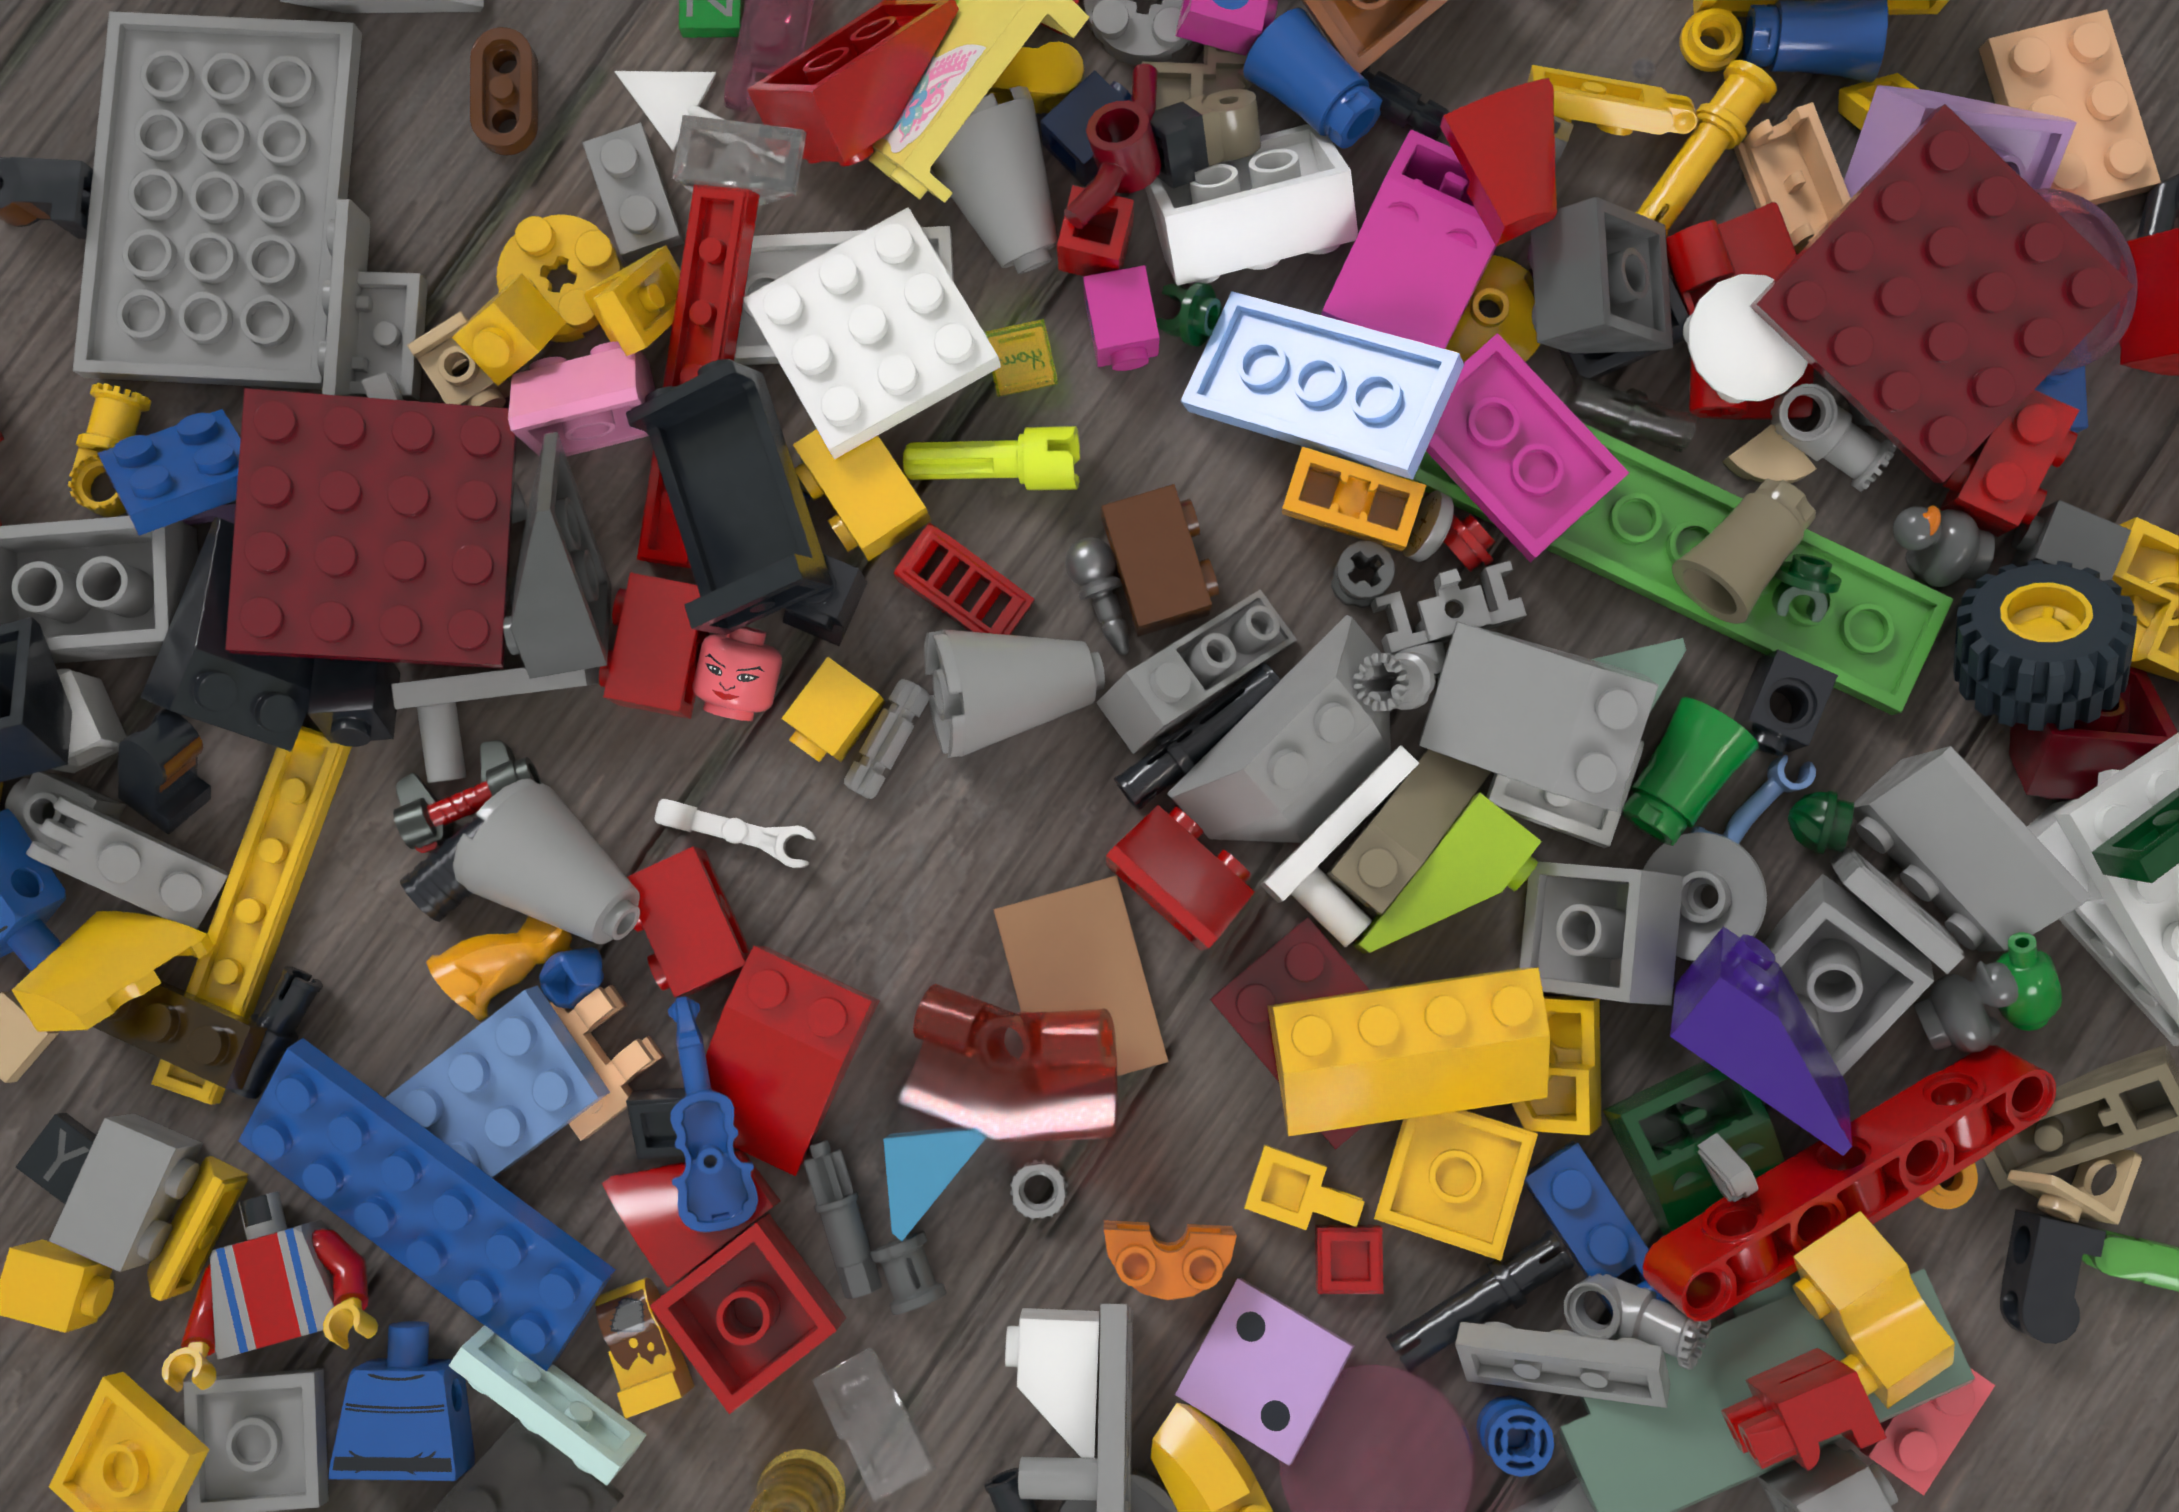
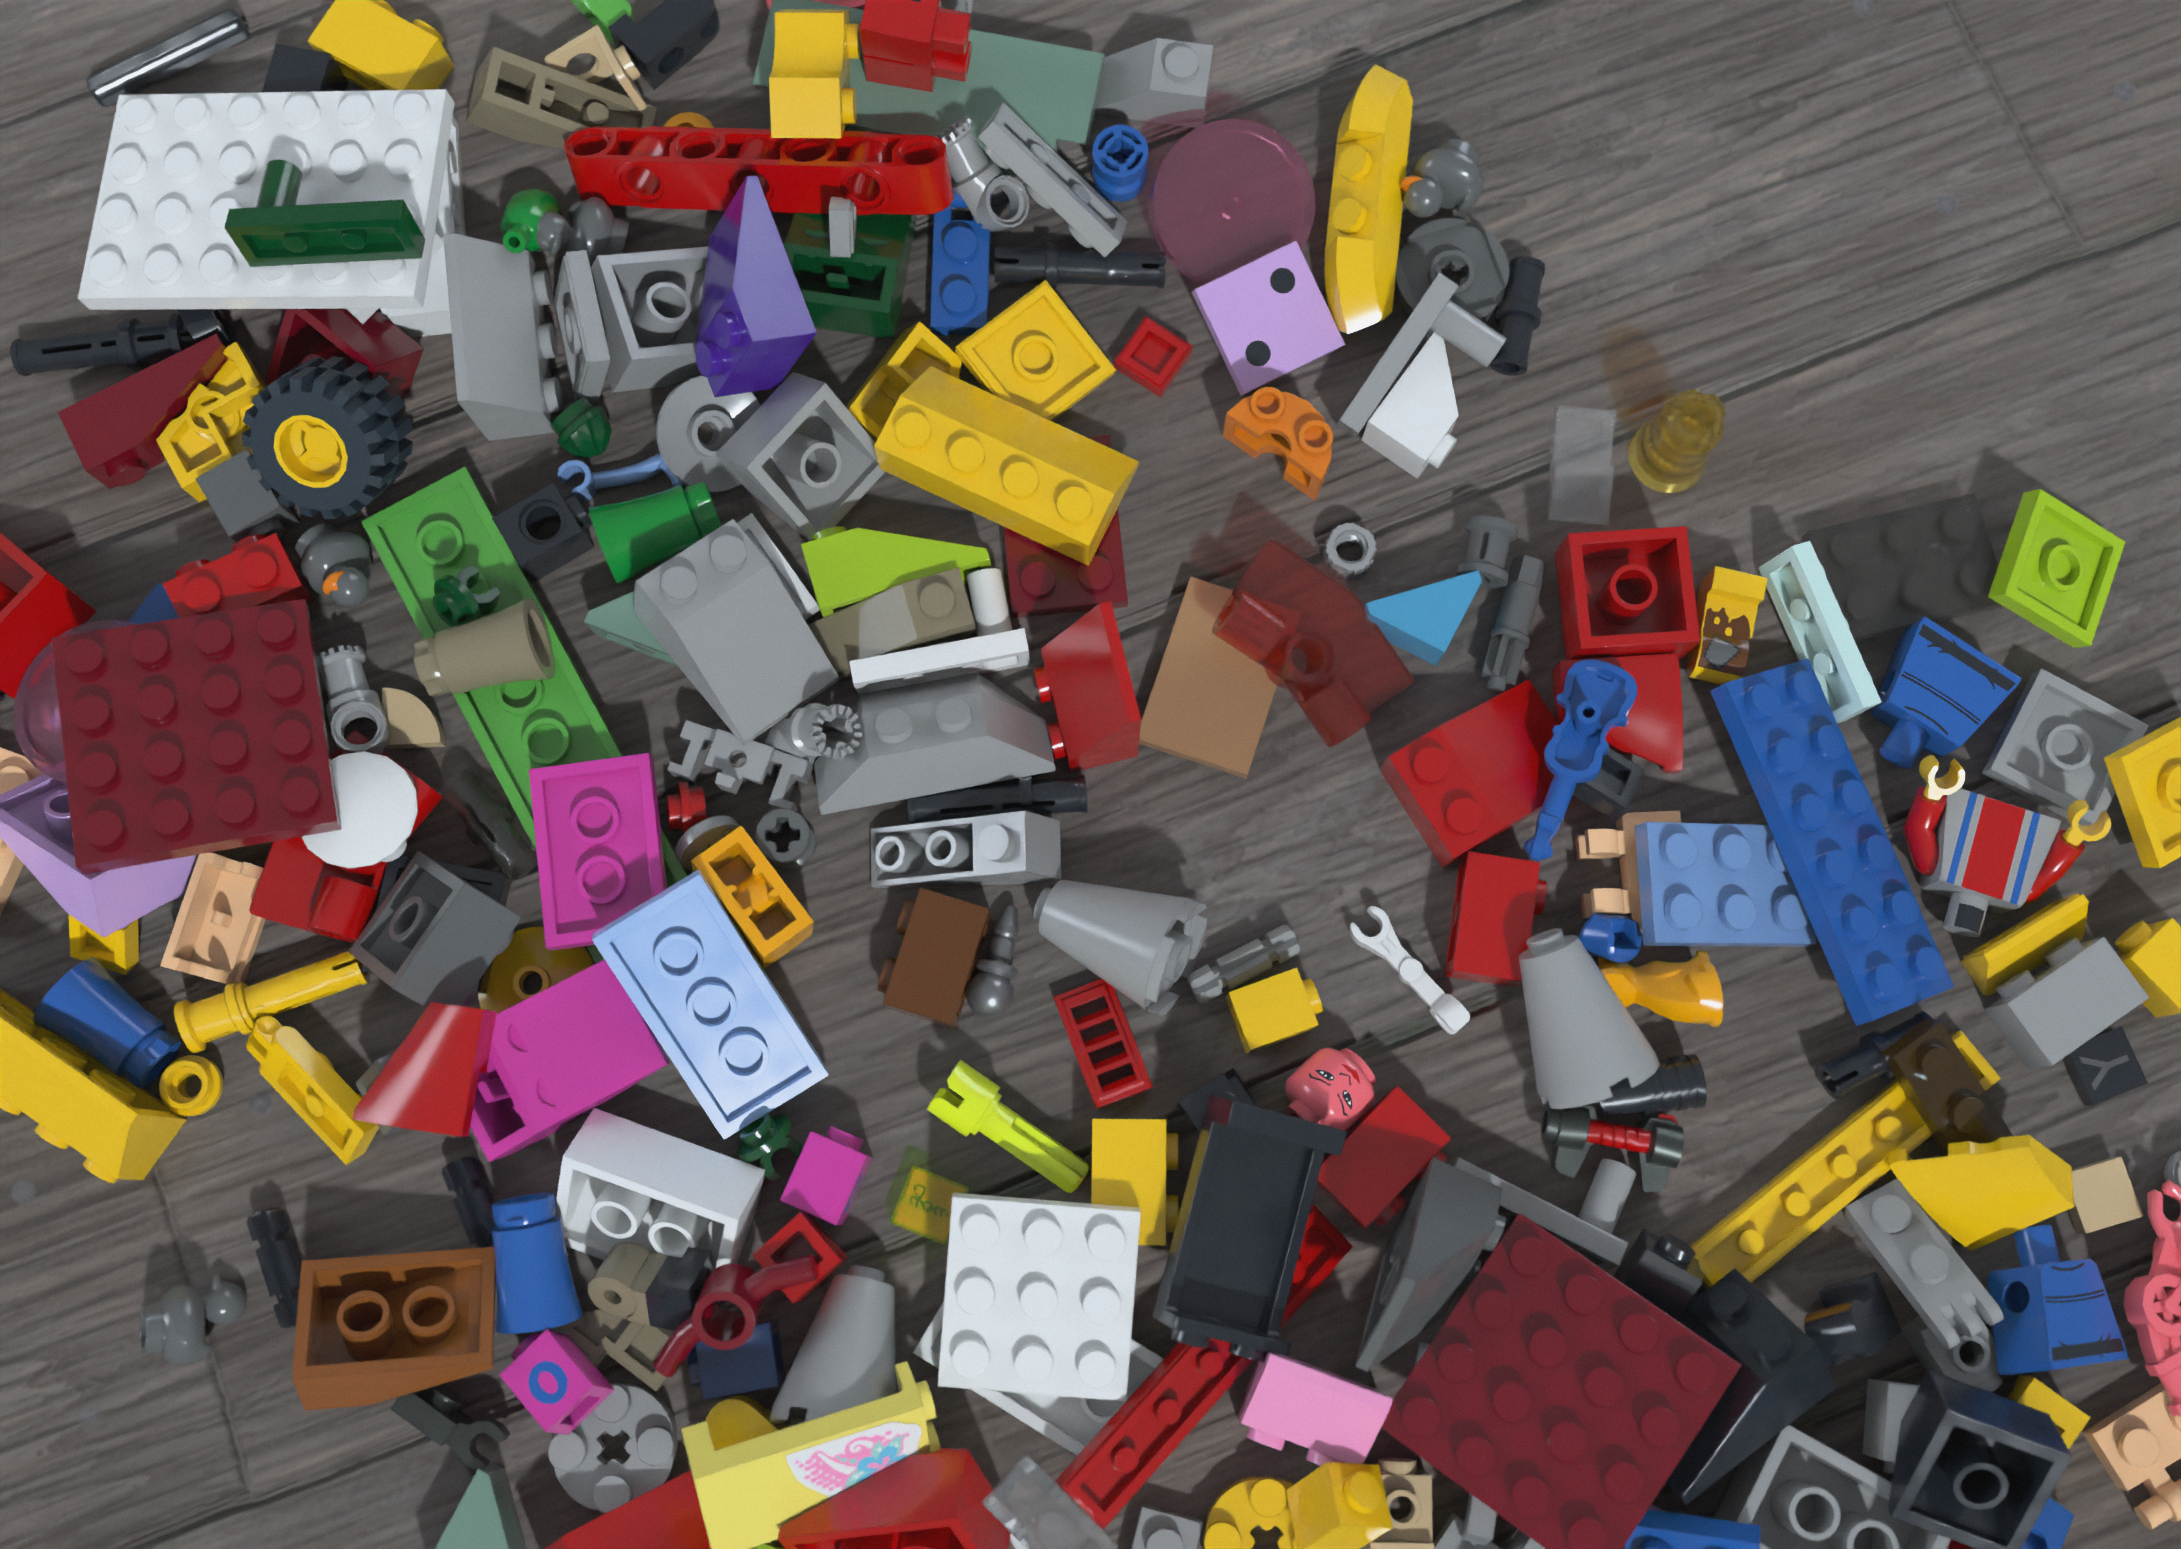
camera: 150 degrees left, 5 degrees down
yellow slope [584,245,681,356] -> none
yellow plate [1244,1144,1365,1230] -> none

